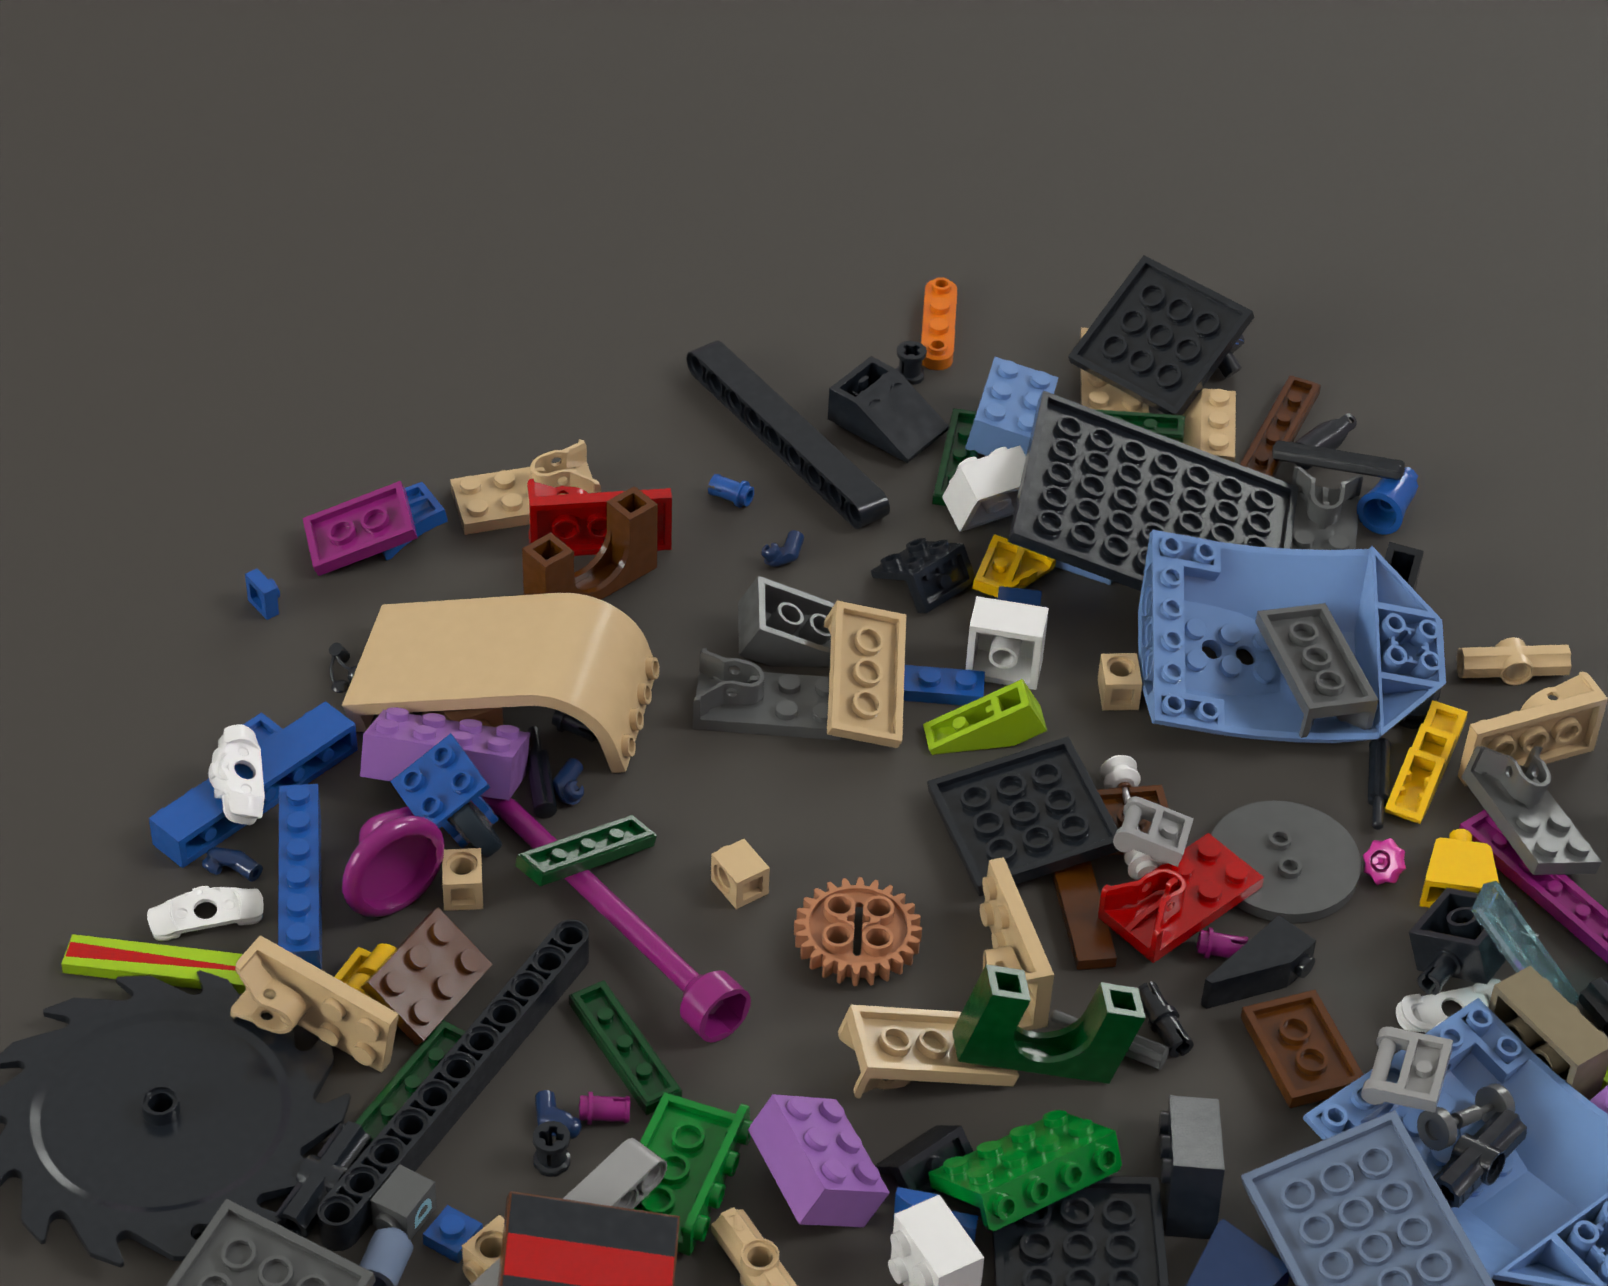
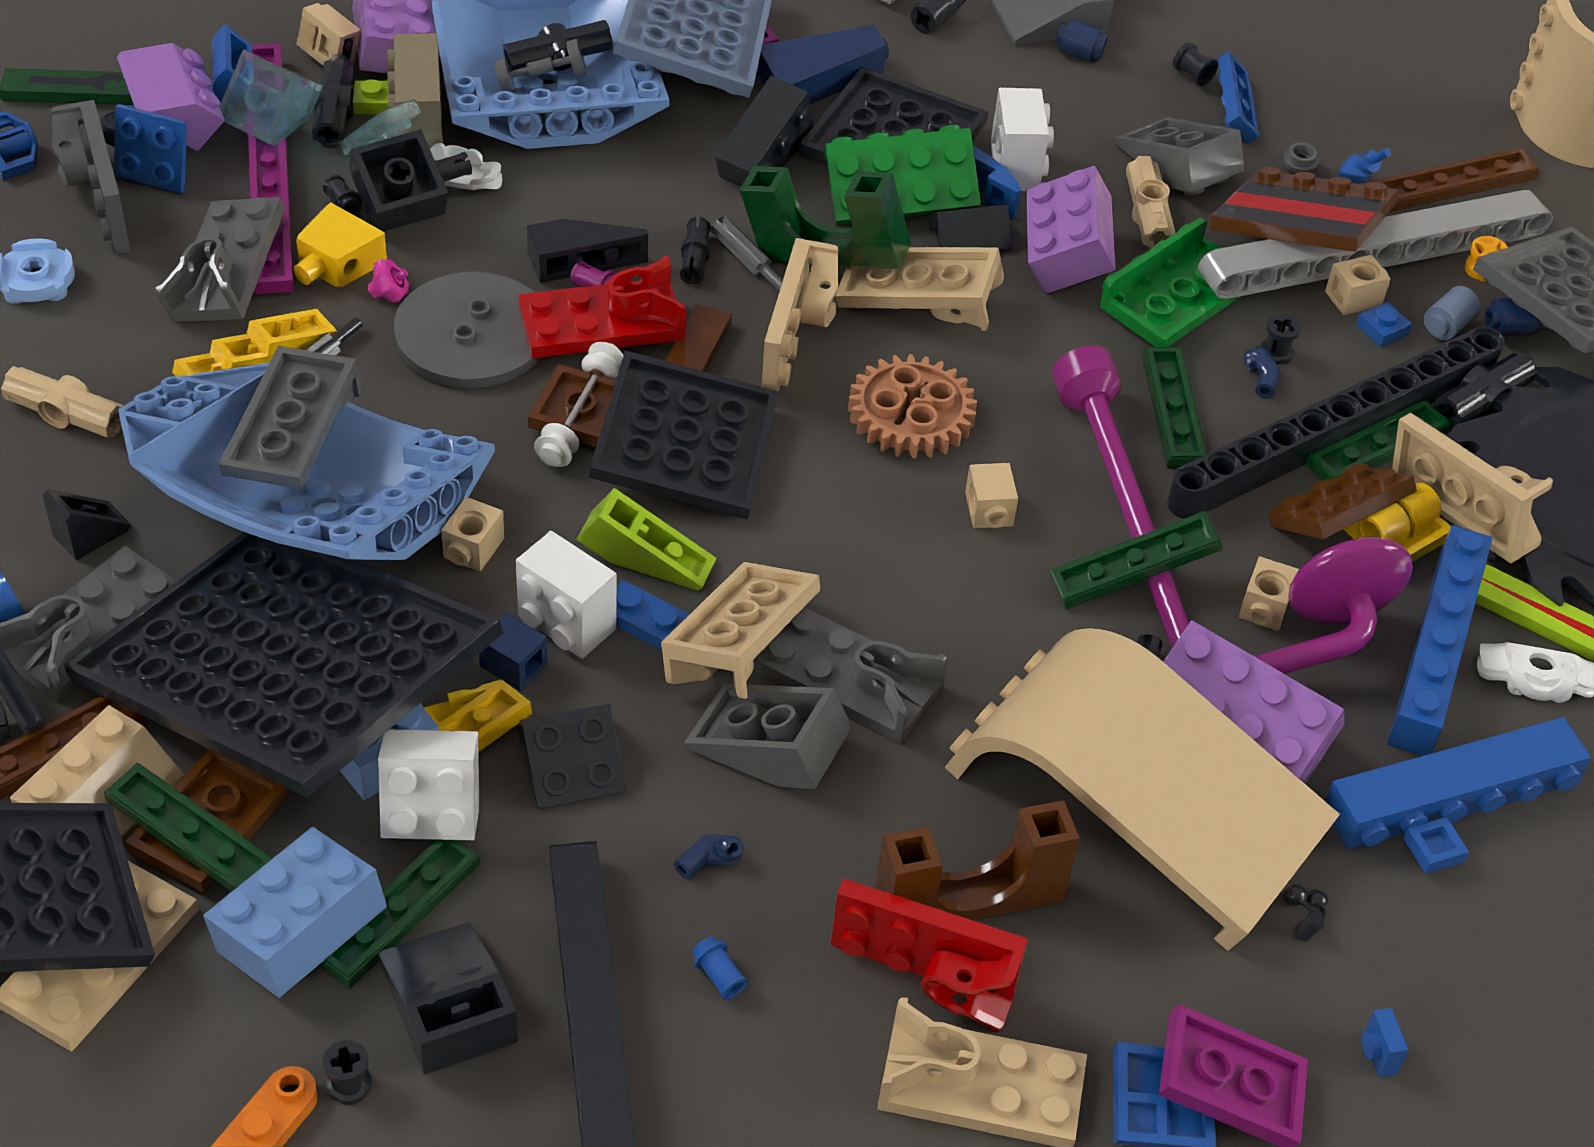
camera: 155 degrees left, 5 degrees up
dark blue arm [202,847,263,882] -> none
white piece [208,724,265,825] -> none
dark grey brick [371,1164,437,1241] -> none
blue plate [390,733,503,858] -> none
magenta pin [579,1091,630,1125] -> none
light grey plate [1113,796,1194,867] -> none
reddish brown plate [1240,989,1364,1108] -> none
light grey plate [1361,1027,1453,1113] -> none
tan plate [1458,672,1608,786] -> none

